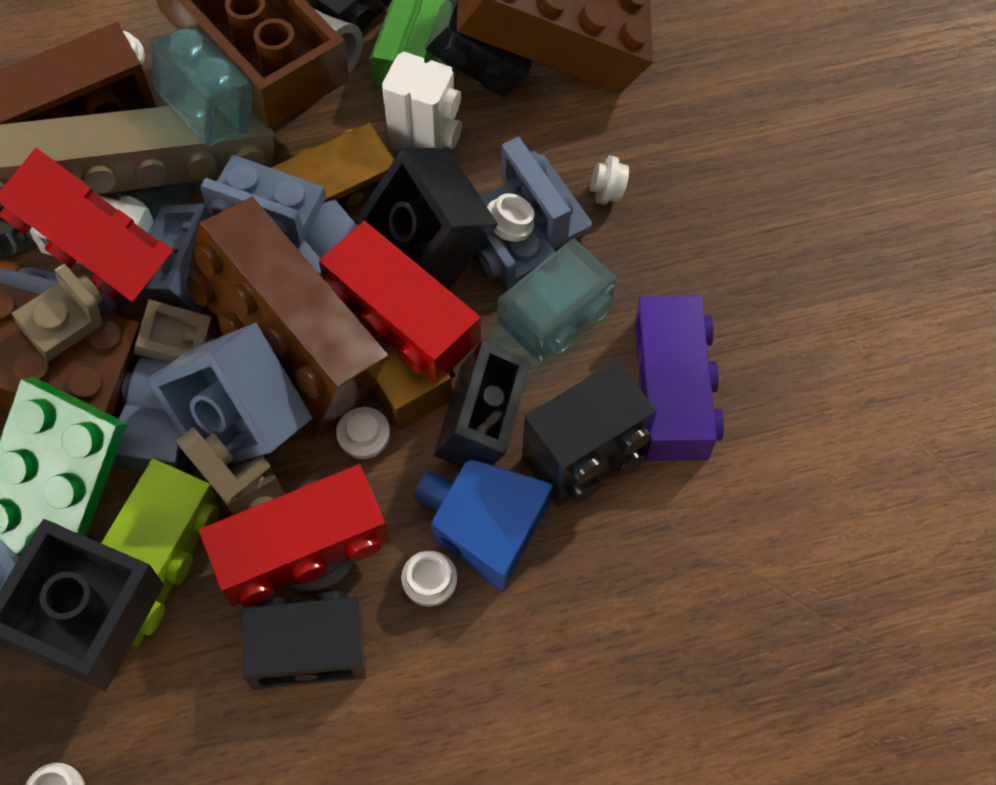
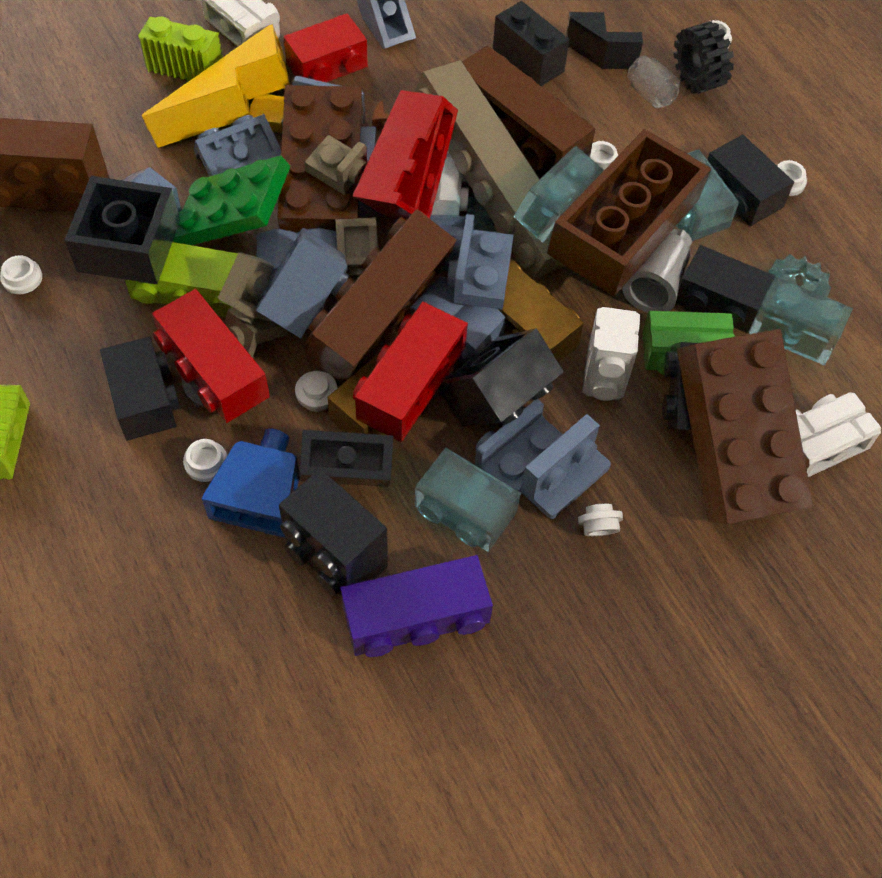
camera: 75 degrees right, 5 degrees down
white plate [487,193,534,242] -> none

